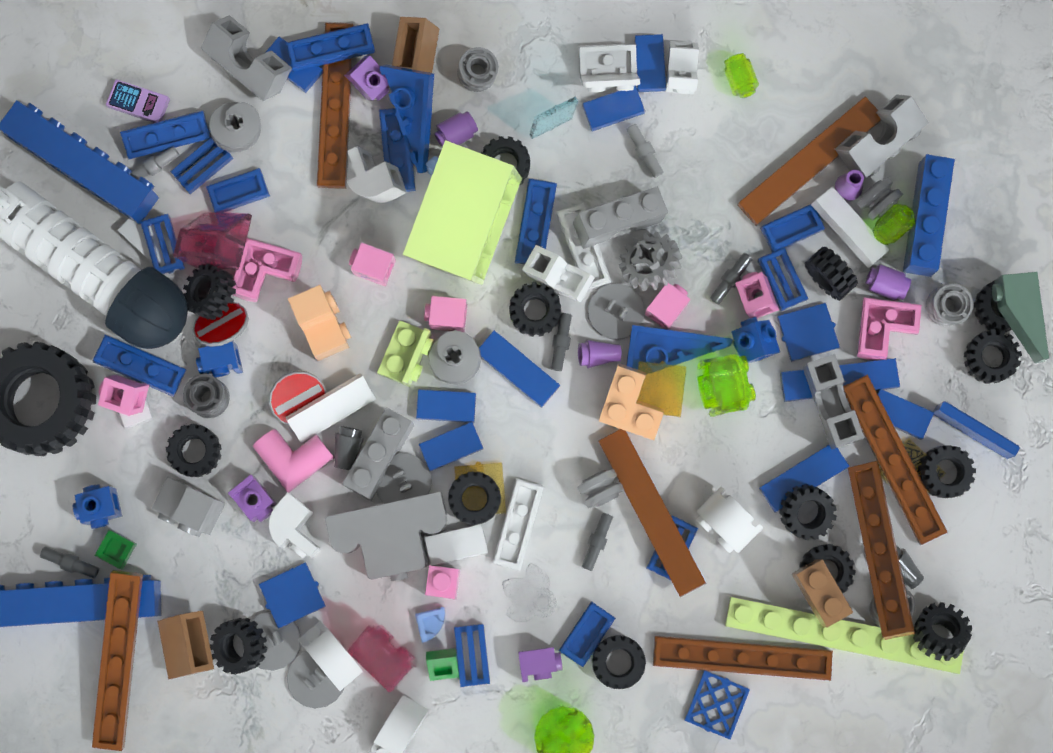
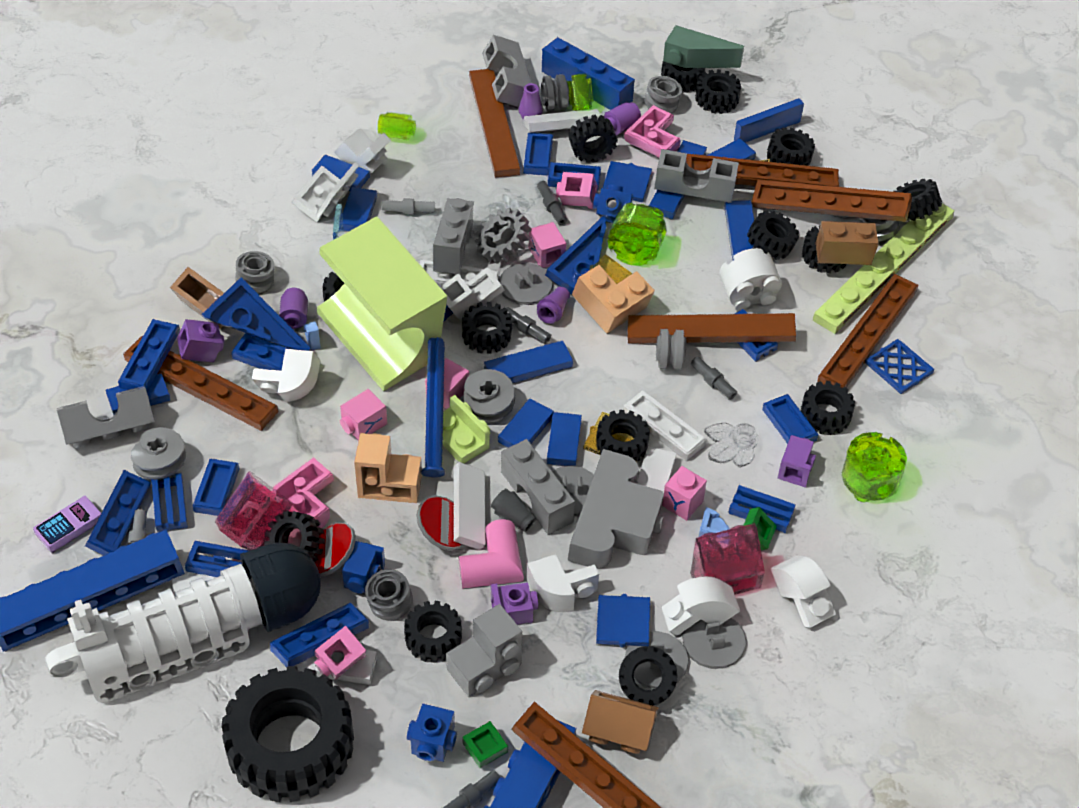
camera: 65 degrees left, 30 degrees down
none -> blue axle [421,337,445,478]

